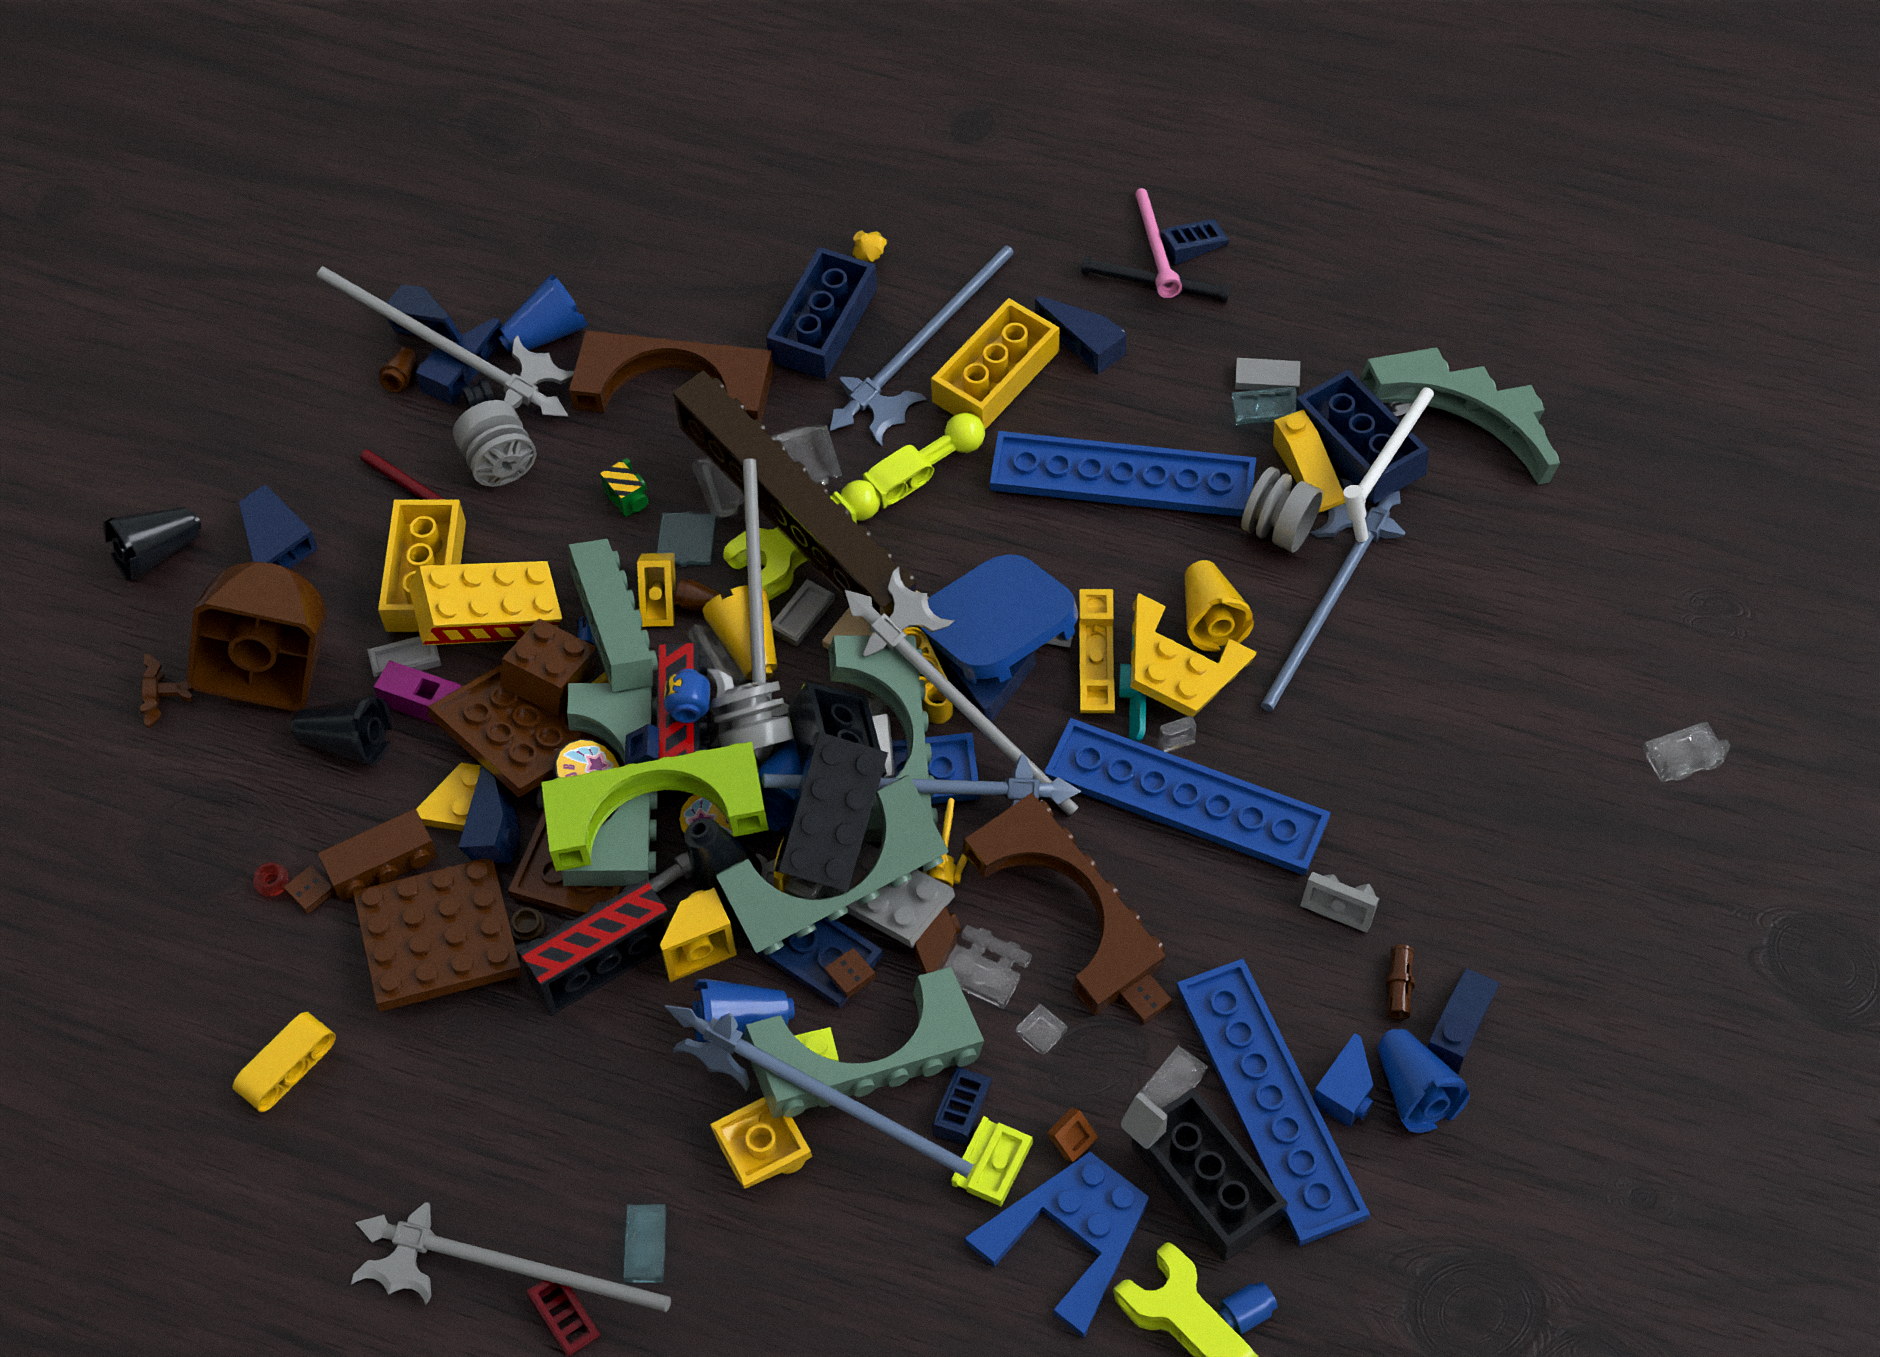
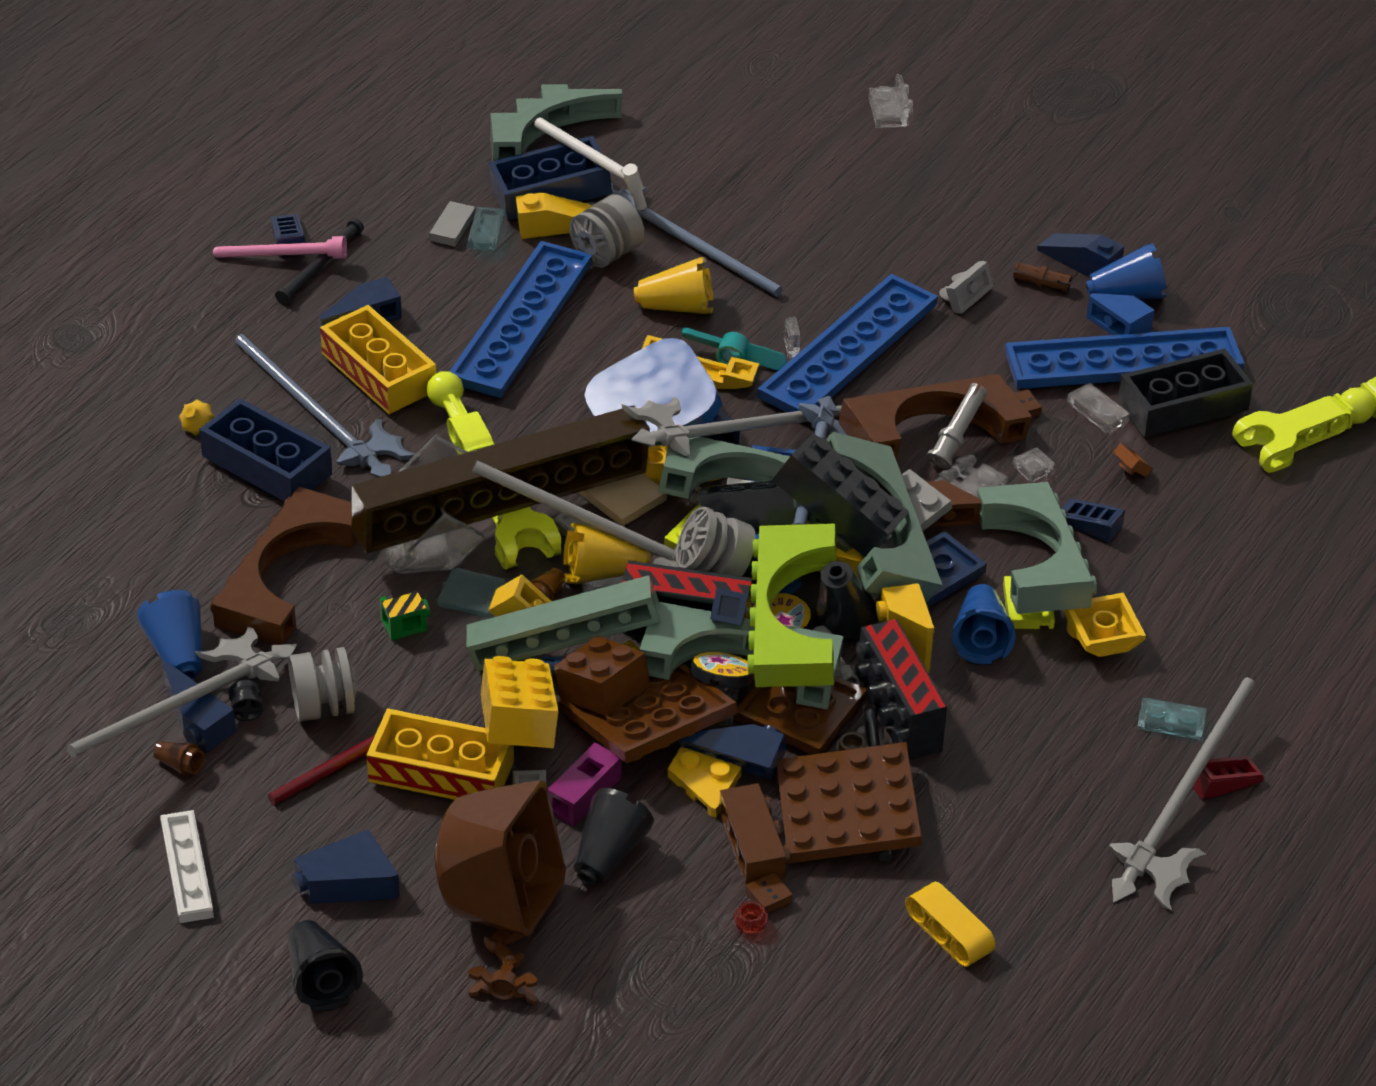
camera: 80 degrees left, 15 degrees down
dark blue slope [385,284,463,342] -> none
blue head [664,669,711,723] -> none
sand blue piece [665,1005,974,1178] -> none
reddish brown tile [825,947,876,999] -> none
neon yellow plate [951,1116,1033,1207] -> none
blue wing [965,1152,1149,1339] -> none
light grey slope [1121,1092,1167,1149] -> none
yellow wing [1130,593,1257,718] -> none
blue brick [1217,1281,1278,1336] -> none
none -> white tile [160,810,214,923]
none -> light grey pin [927,383,988,469]

